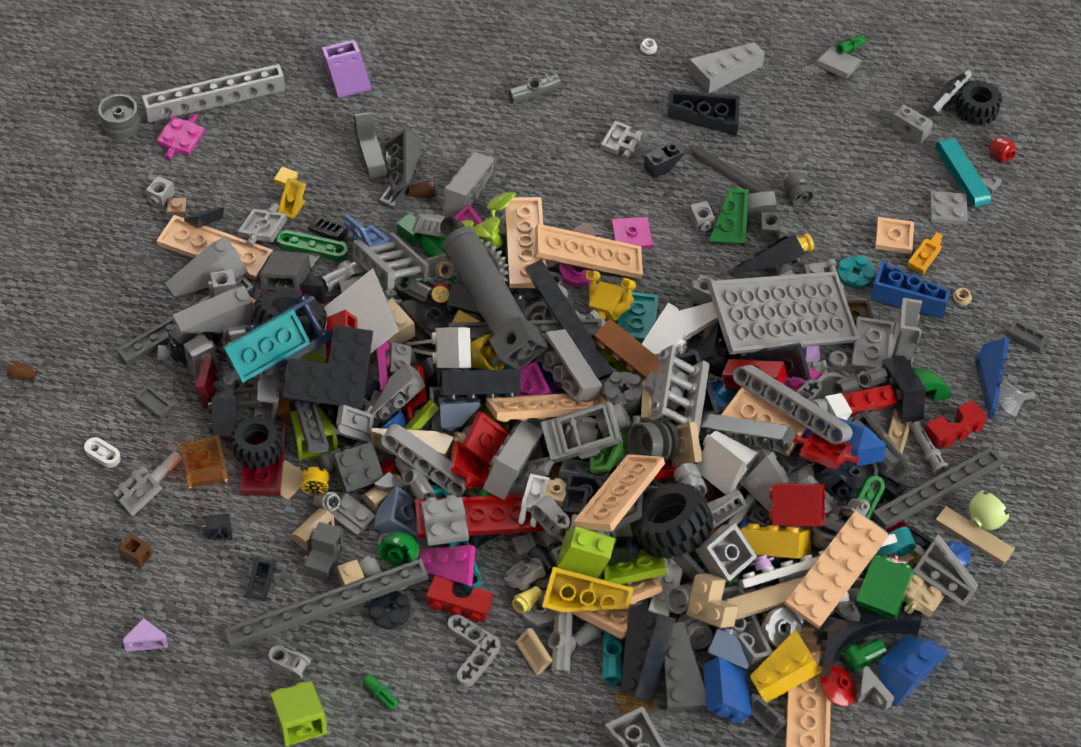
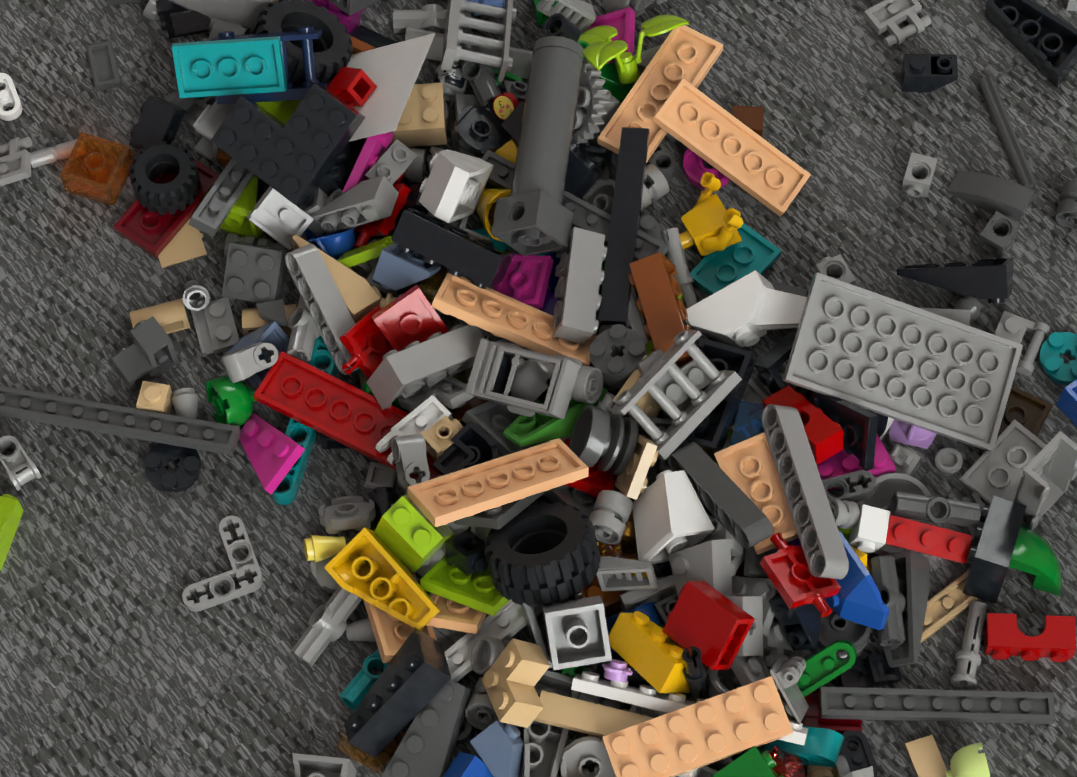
camera: 40 degrees right, 10 degrees up
light grey brick [183,335,218,379] -> none
dark red plate [194,355,219,409] -> none
black brick [202,513,233,540] -> none
black slope [245,557,277,601] -> none
black slope [300,276,327,304] -> none
yellow wheel [301,467,329,495] -> none
green axle [362,674,399,710] -> none
red tile [380,460,398,476] -> none
light grey plate [421,495,469,546] -> none
red arch [426,576,493,623] -> none
tan tile [515,628,553,674] -> none
dark pink plate [611,217,653,249] -> none
green wing [709,189,748,245] -> none
yellow wheel [797,234,814,252] -> none
none -> light grey piece [221,342,278,383]
none -> black pin [682,646,708,698]

